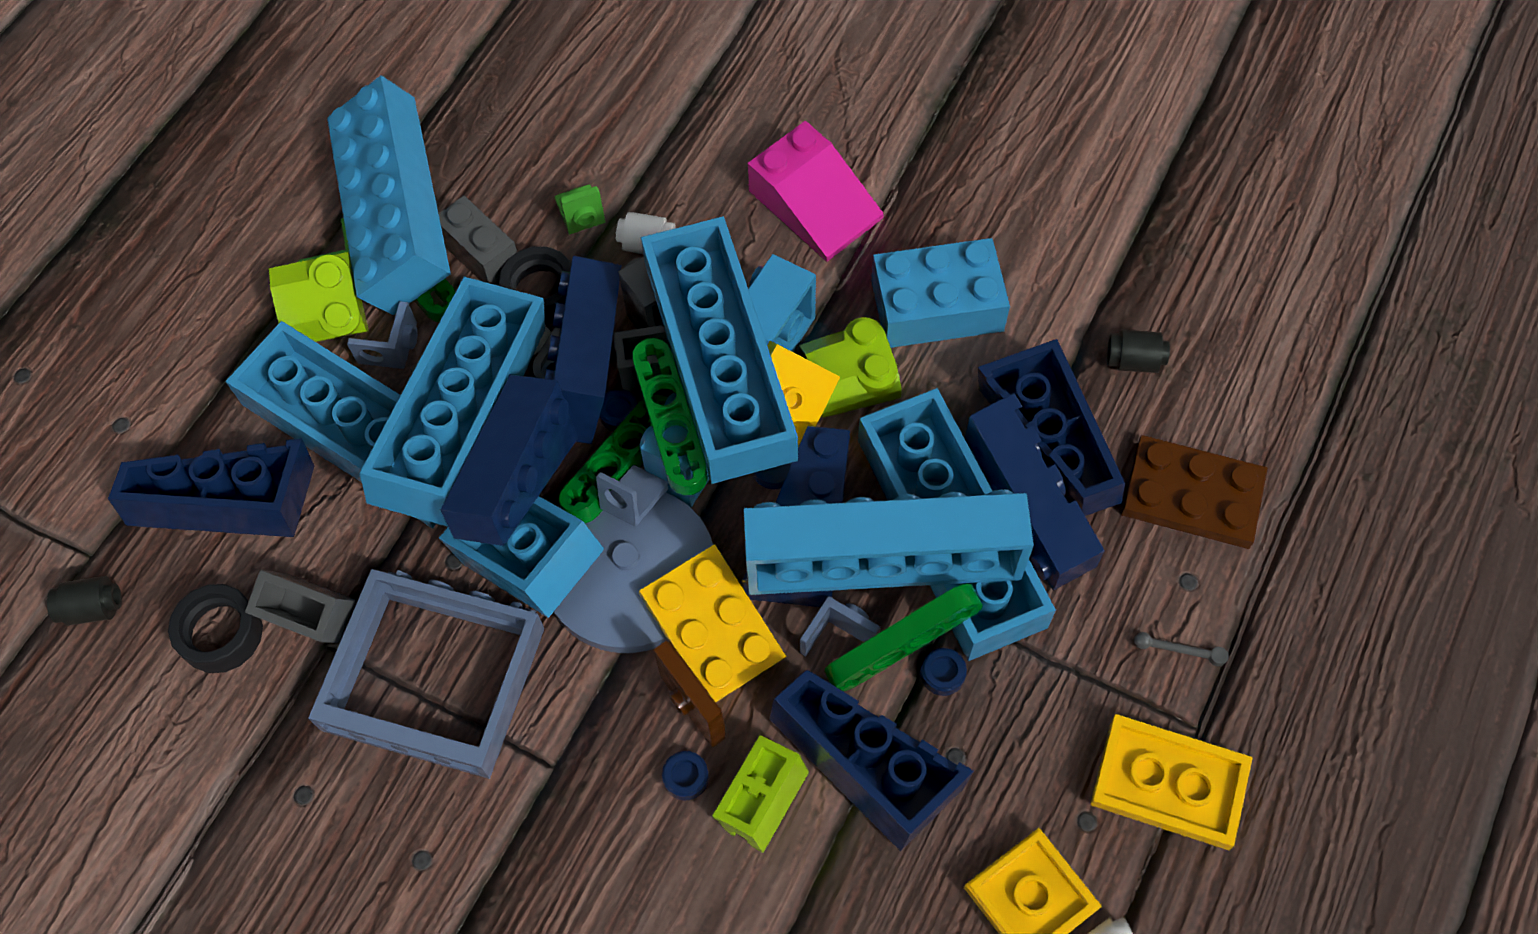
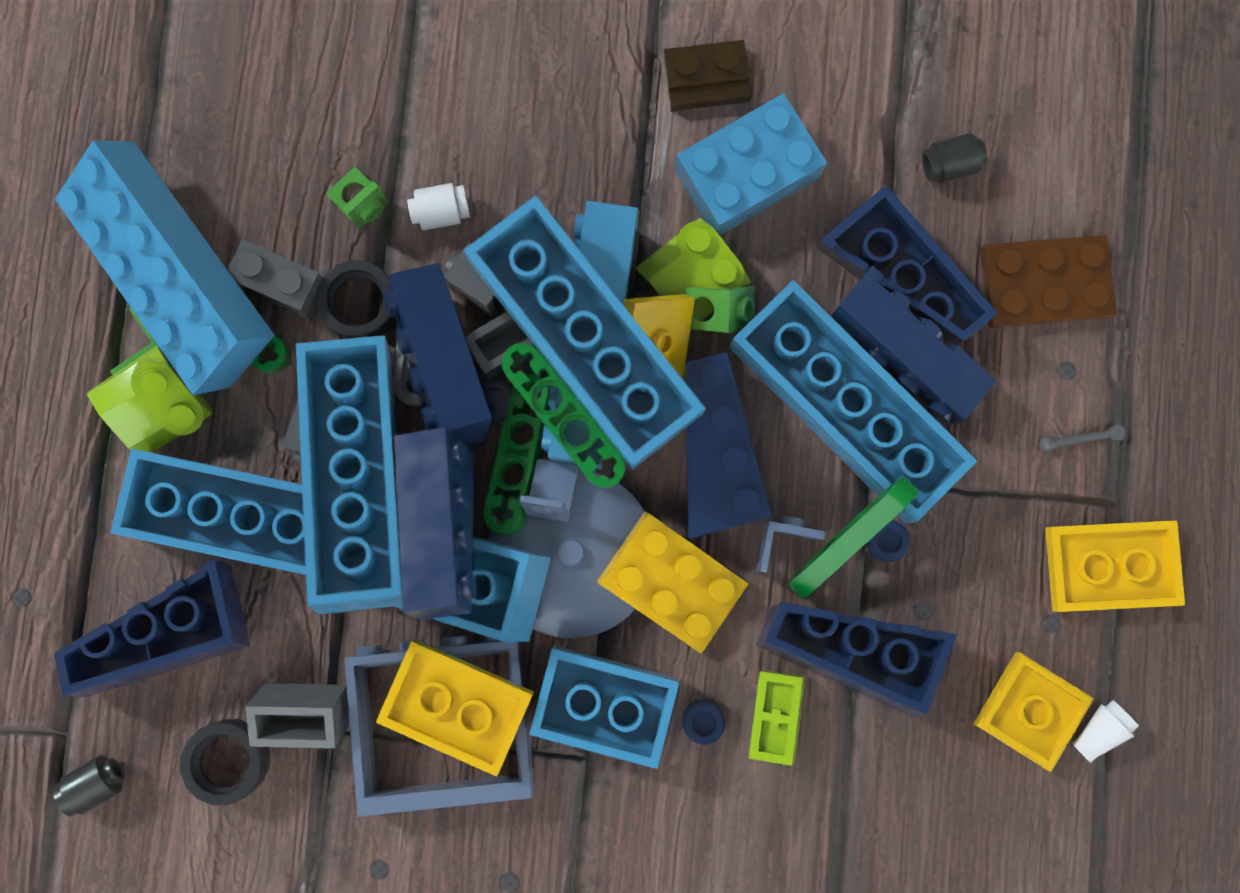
camera: 25 degrees left, 20 degrees up
sand blue bracket [347,301,418,369] -> none
reddish brown plate [653,640,726,748] -> none
dark azure brick [744,490,1034,595] -> none
dark pink slope [748,120,884,262] -> none
none -> yellow plate [376,639,534,777]
none -> dark azure brick [529,645,679,769]
none -> dark brown plate [663,40,752,111]
none -> bright green bracket [685,285,755,333]

